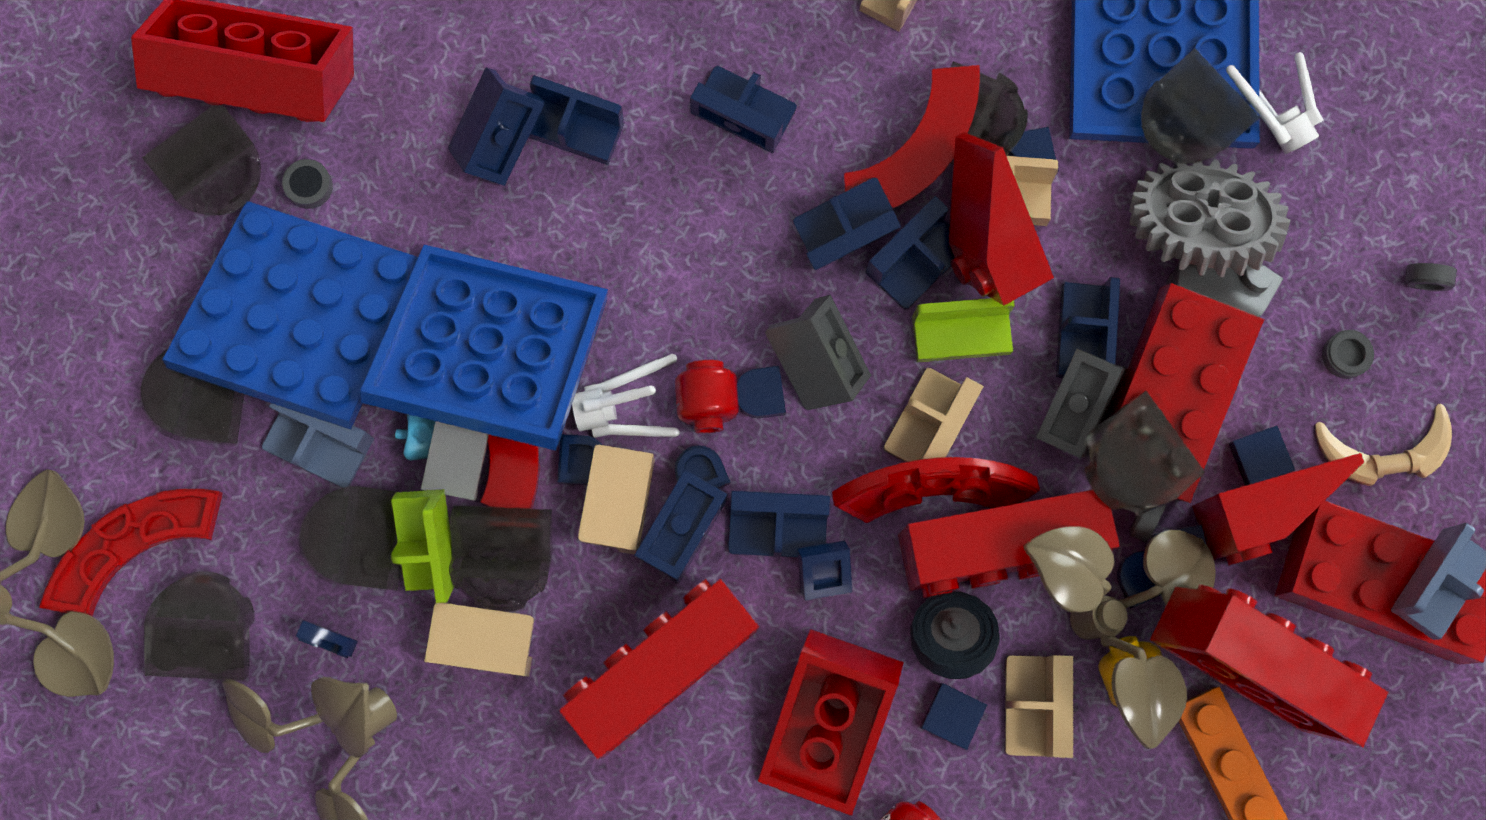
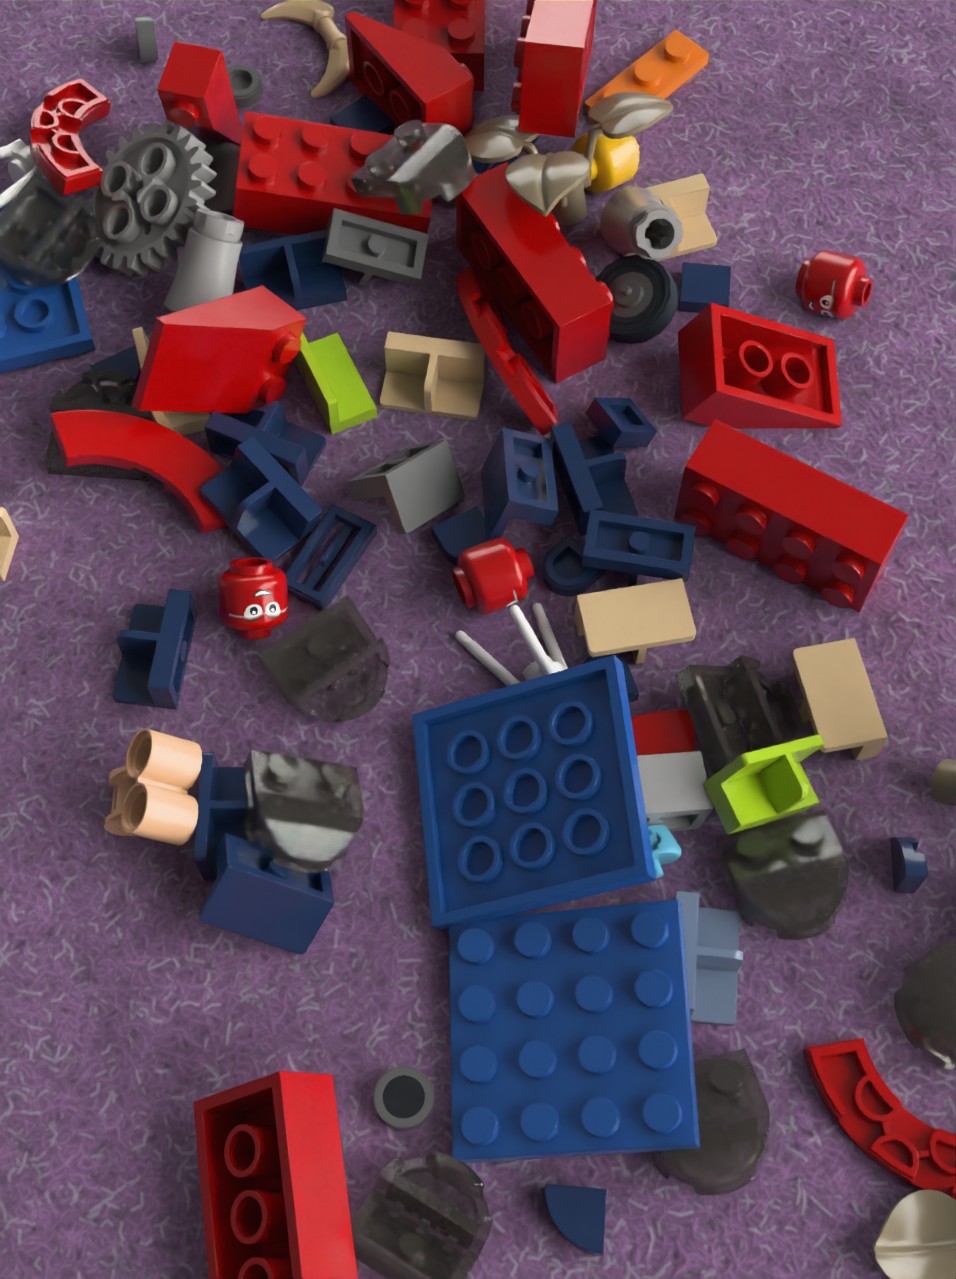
camera: 105 degrees left, 15 degrees down
none -> red tile [29,78,111,196]
none -> light nougat piece [104,728,202,846]
none -> red slope [157,41,243,145]
none -> light grey plant [163,208,244,312]
none -> red head [217,557,289,639]
none -> clear smoke slope [241,749,364,873]
none -> clear smoke slope [256,594,391,723]
none -> dark blue tile [285,504,377,613]
none -> dark blue panel [481,427,559,541]
none -> dark blue tile [544,1184,607,1256]
none -> light grey plant [600,187,683,260]

